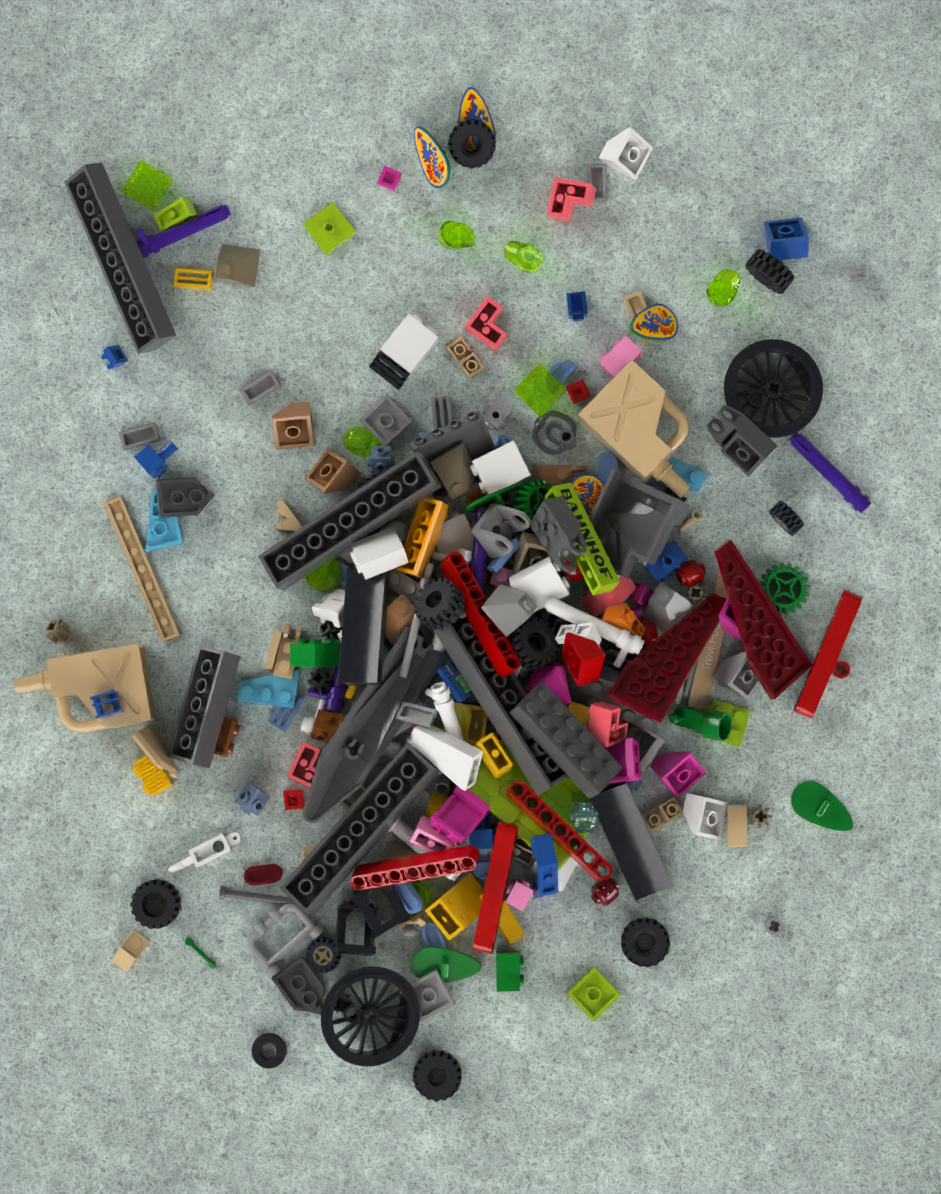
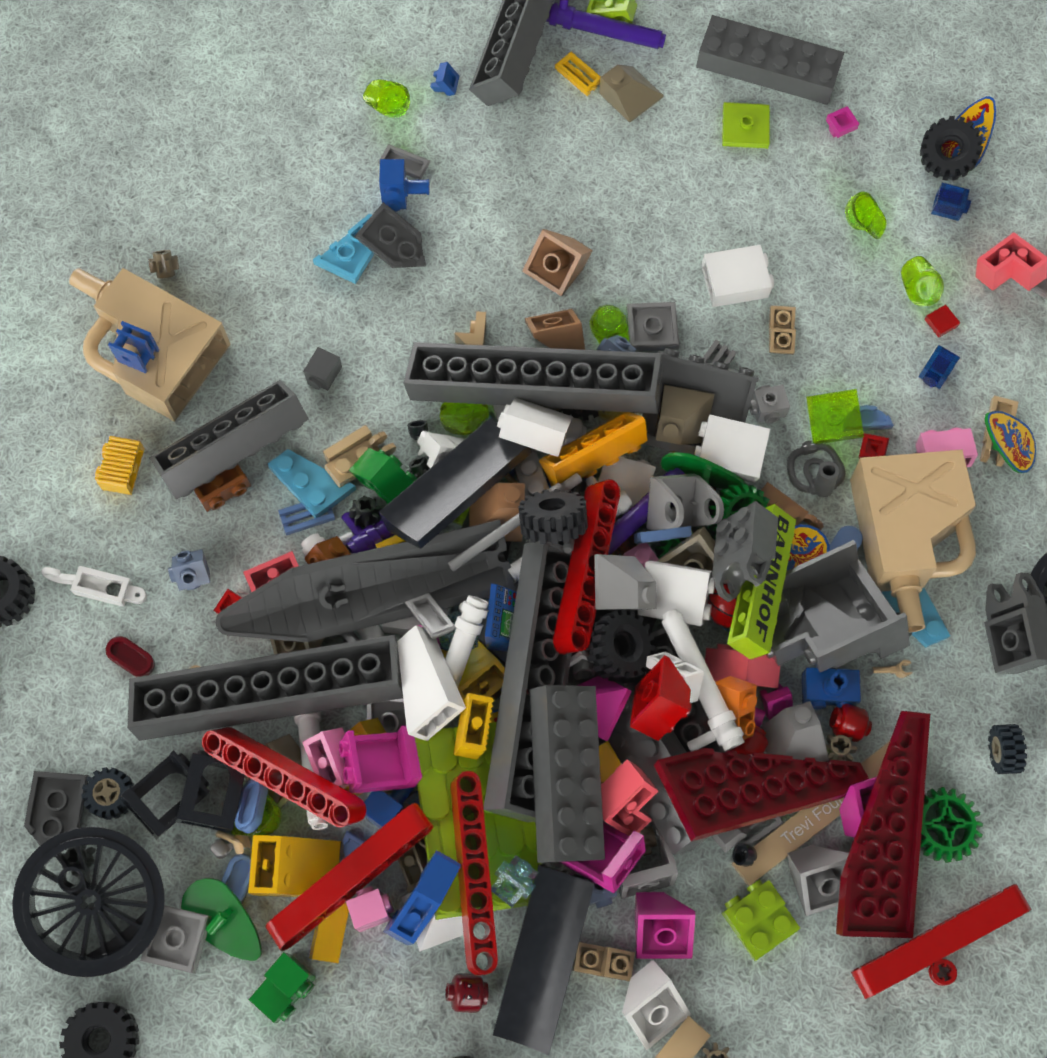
camera: 35 degrees right, 15 degrees down
tan tile [104,495,181,643] -> none
tan tile [132,726,177,778] -> none
dark grey bar [219,886,295,905] -> none
light grey tile [239,370,281,406] -> none
light grey bar [248,903,325,979] -> none
black tile [369,351,410,390] -> none
shield [414,126,451,188] -> none
coral brick [465,296,507,353] -> none
green piece [669,707,732,742] -> none
none -> dark grey brick [303,347,342,391]
none -> clear neon green piece [363,79,410,118]
none -> black hinge [407,420,428,440]
none -> dark grey brick [696,15,845,105]
none -> black hinge [732,843,757,867]
none -> red tile [924,304,960,338]
none -> clear blue brick [931,182,971,221]

